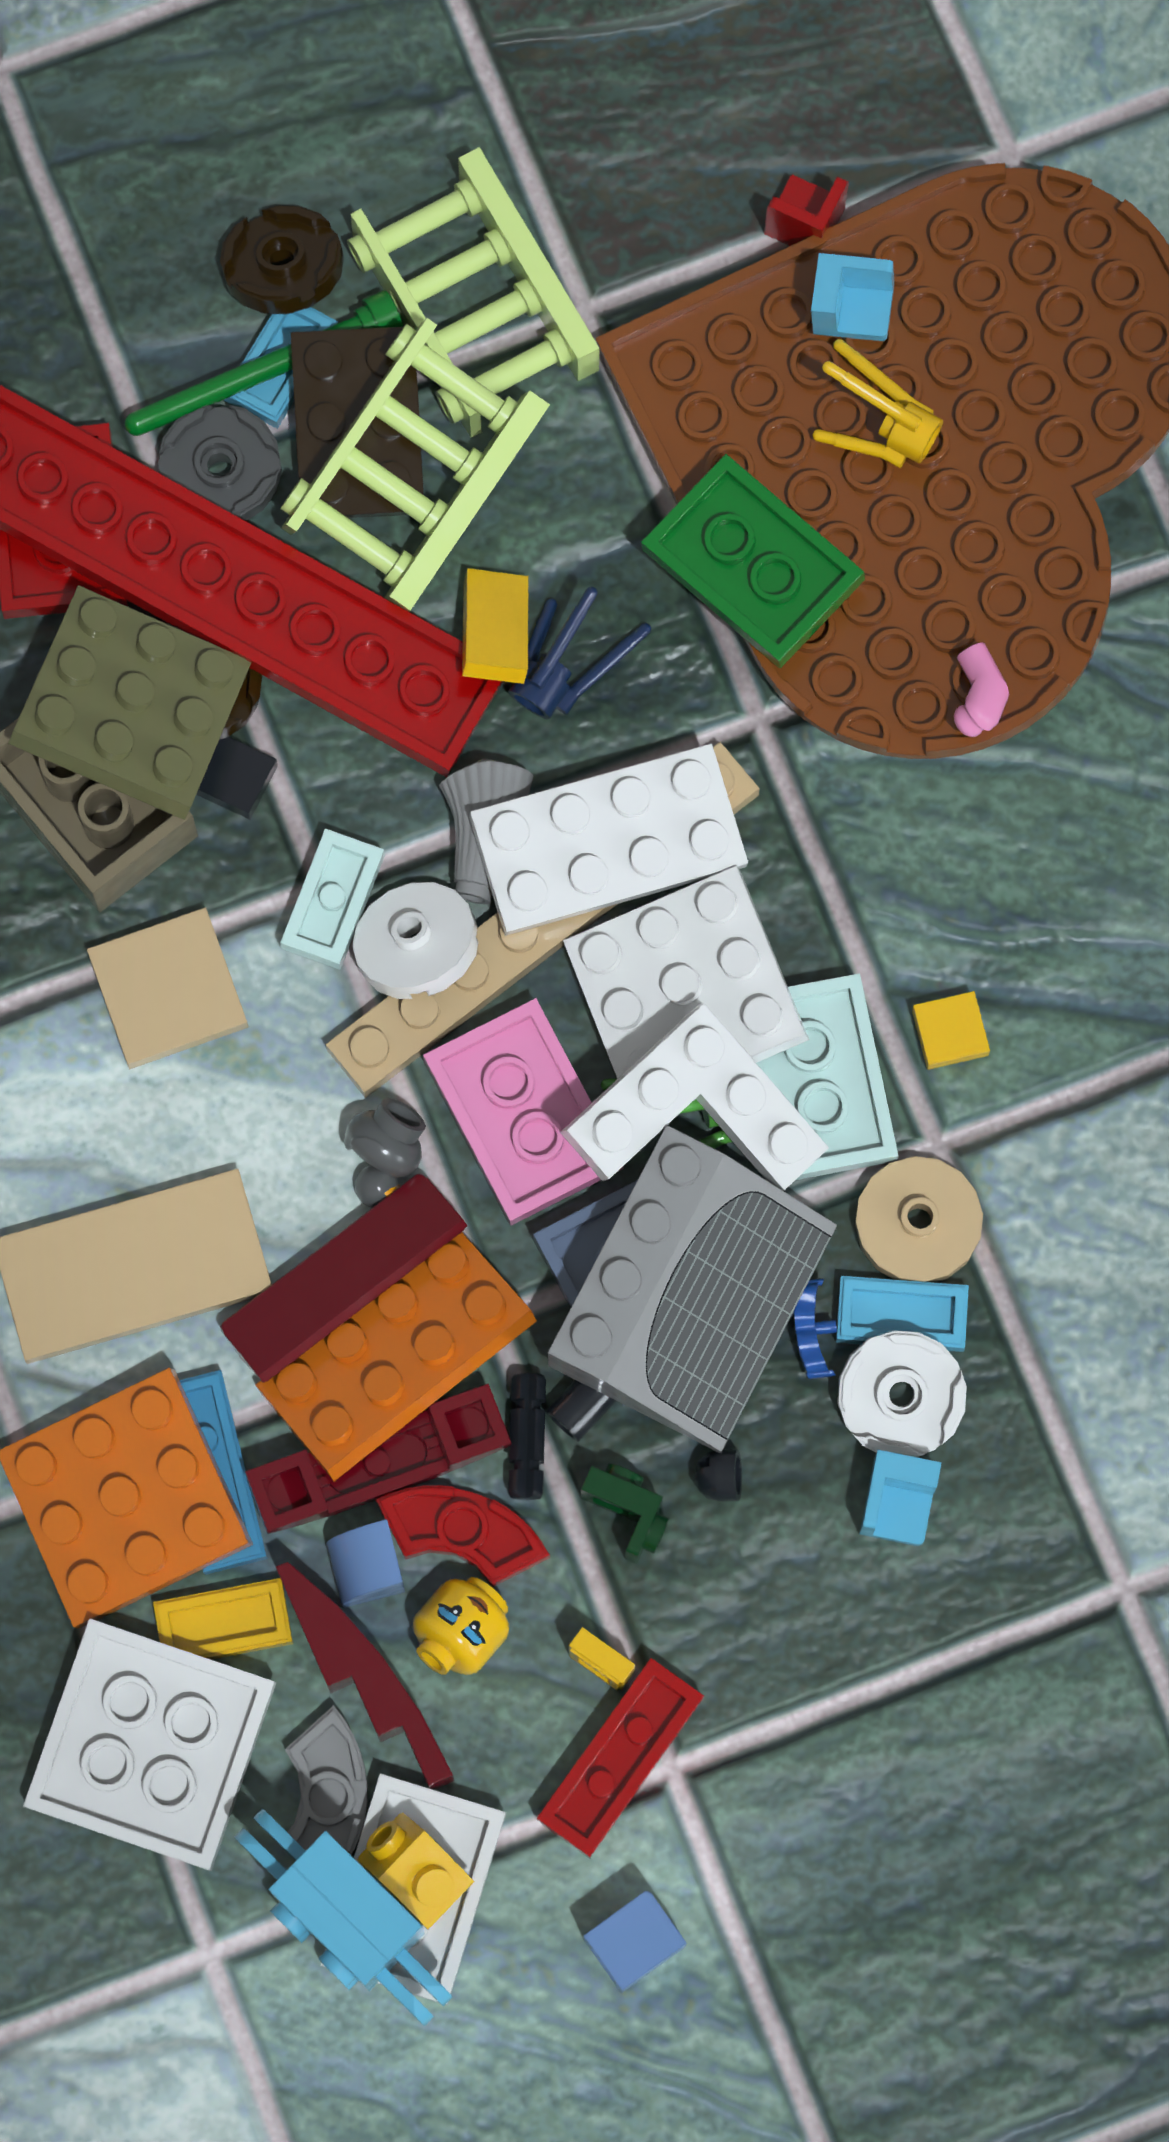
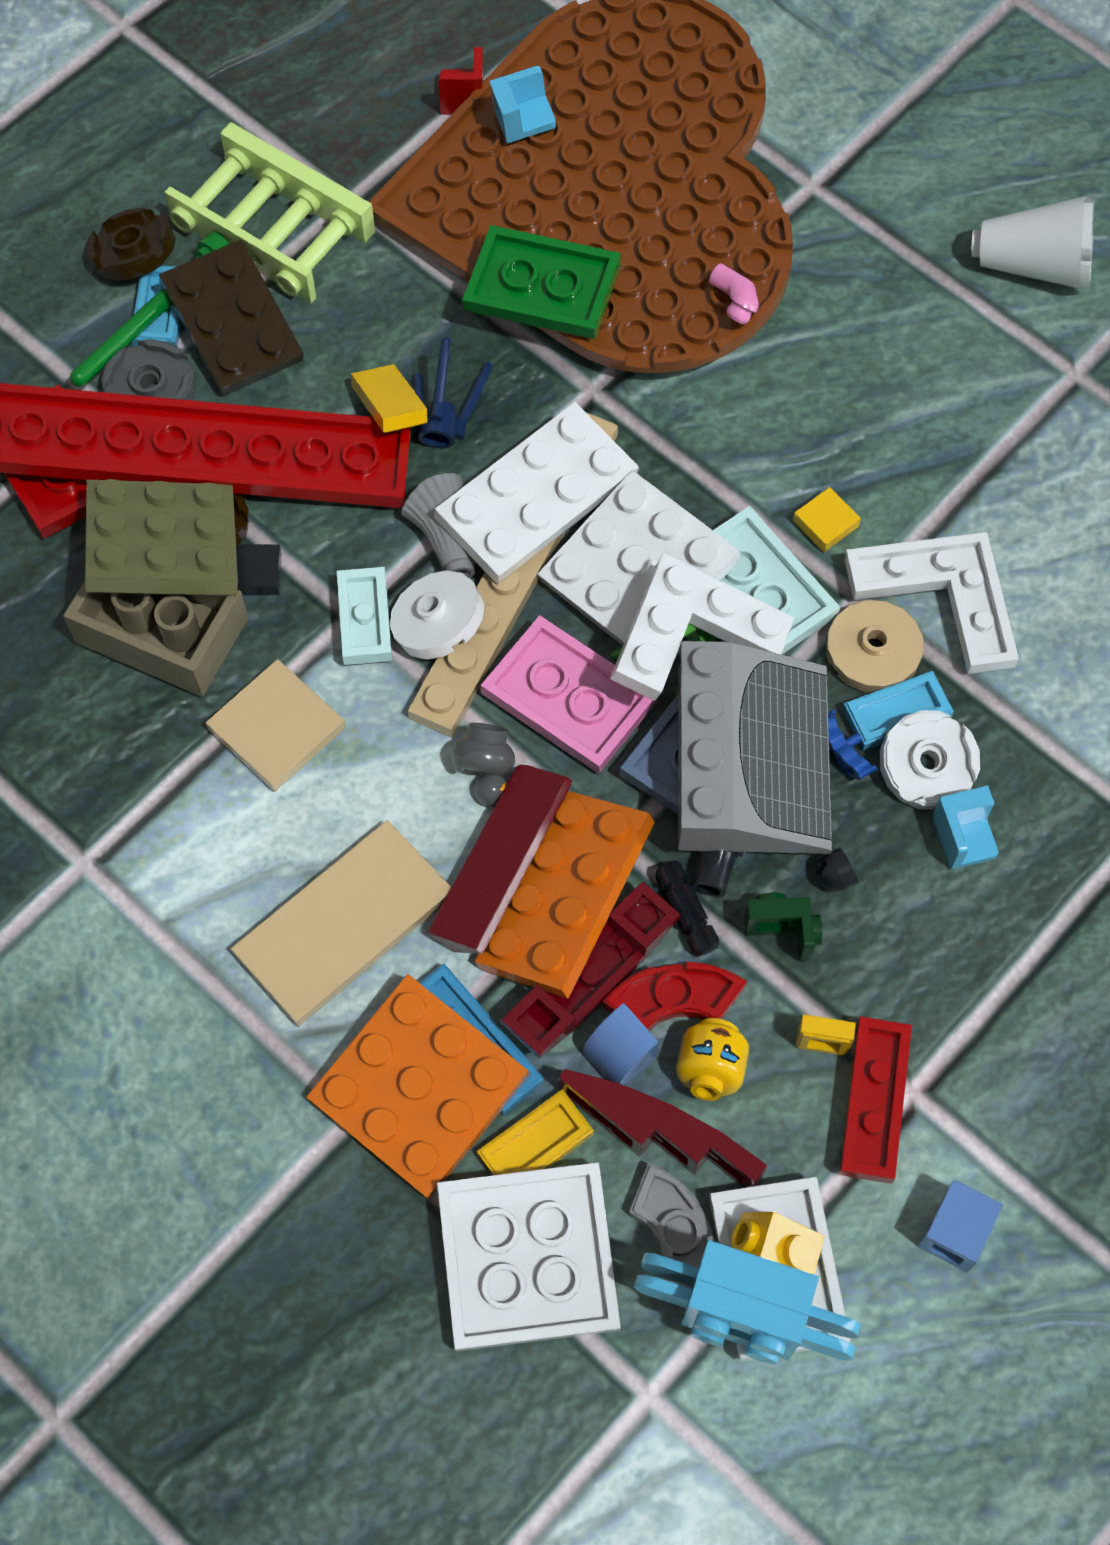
camera: 25 degrees left, 10 degrees down
yellowish green fence [280,318,550,611] -> none
yellow plant [812,339,943,468] -> none
none -> white plate [844,532,1019,674]

